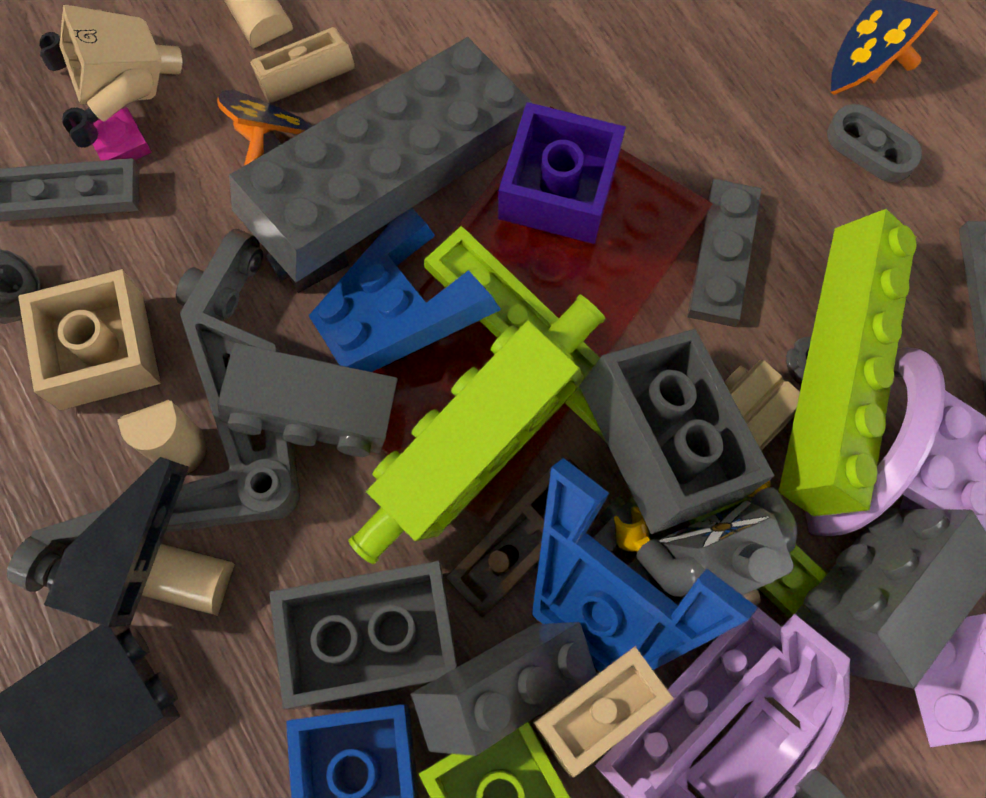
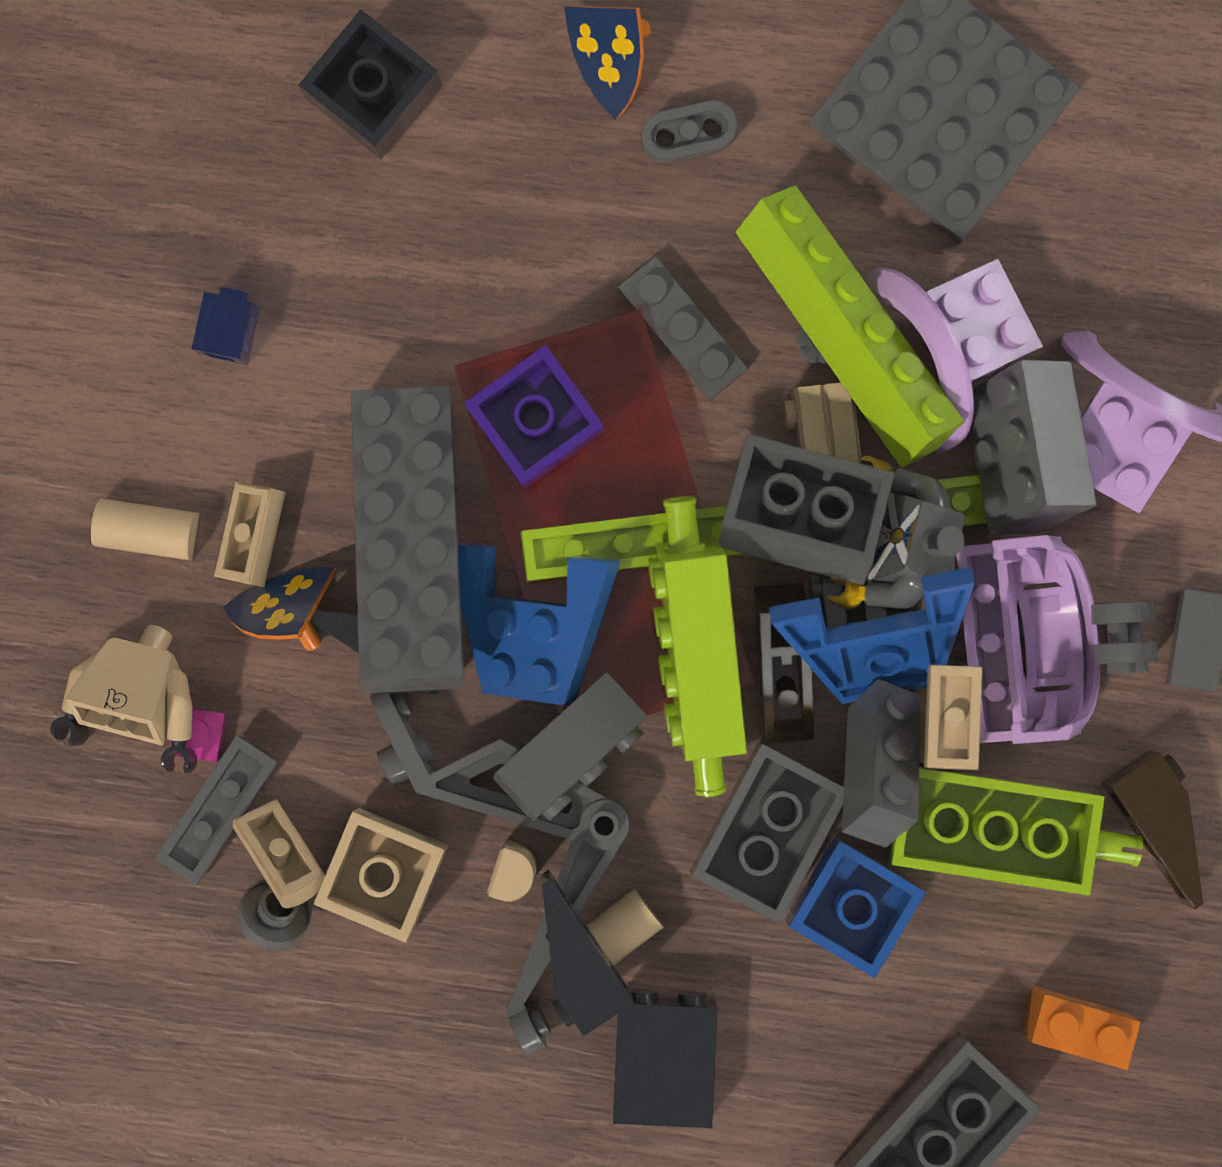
camera: 50 degrees left, 15 degrees up
none -> tan brick [233,799,326,908]

